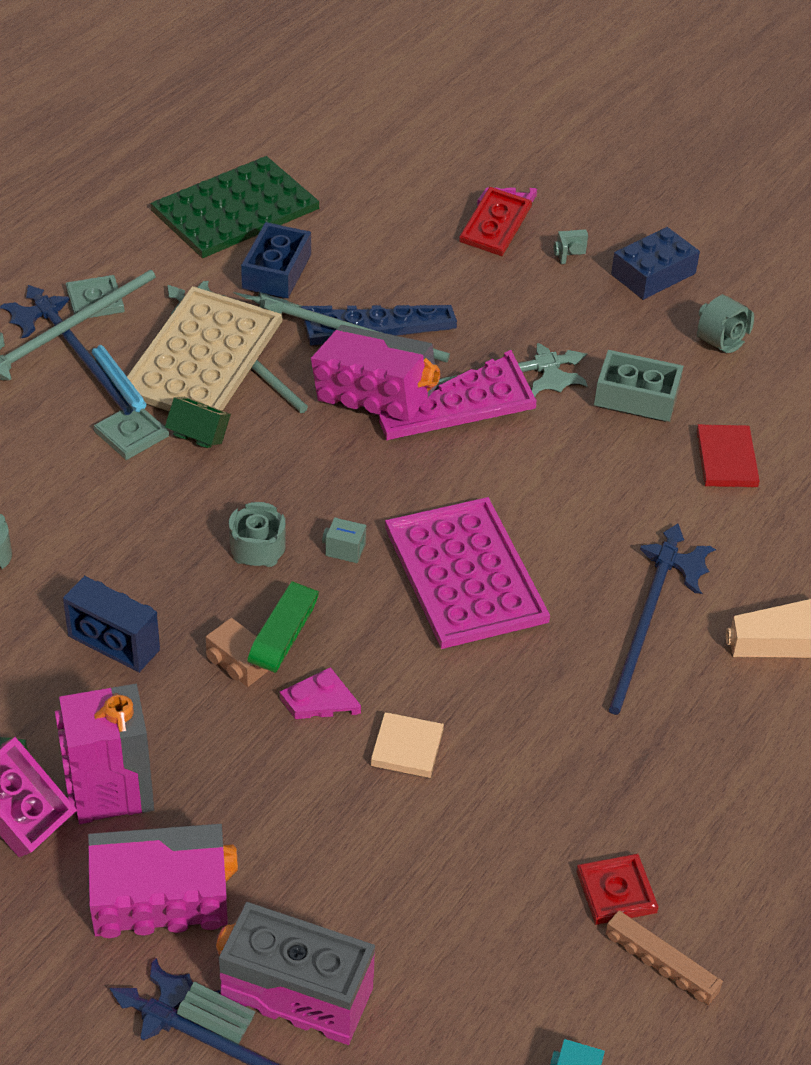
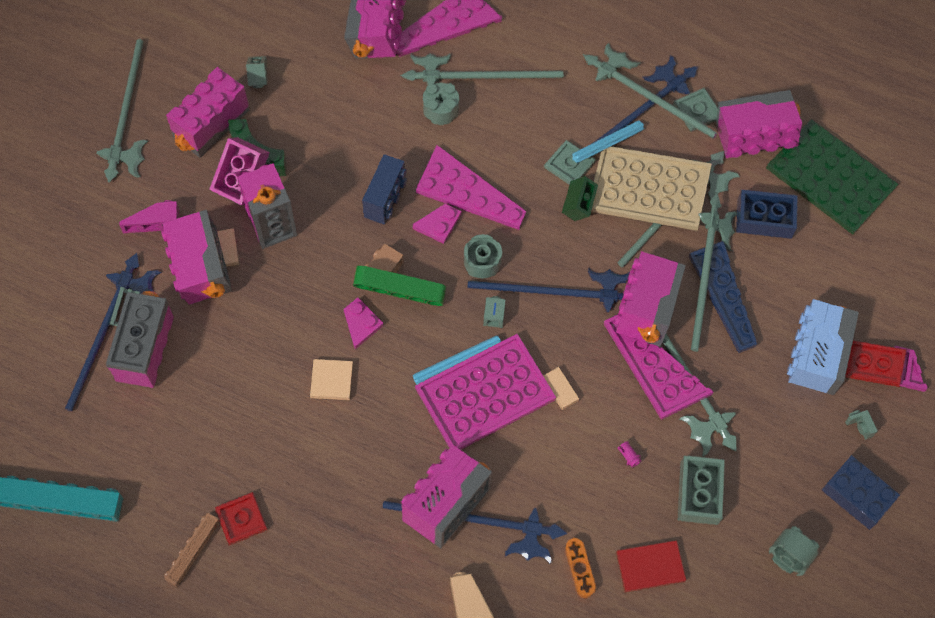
camera: 80 degrees right, 20 degrees up
none -> dark pink slope [119,200,180,233]
none -> dark pink piece [401,445,492,548]
none -> dark pink wing [412,204,462,244]
none -> medium azure axle [413,336,501,384]
none -> dark pink wing [416,145,526,230]
none -> dark blue piece [467,267,630,313]
none -> light nougat tile [543,367,579,410]
none -> orange beam [565,538,596,598]
none -> dark pink pin [617,441,641,468]
none -> dark pink piece [716,90,802,158]
none -> light blue piece [787,299,859,395]

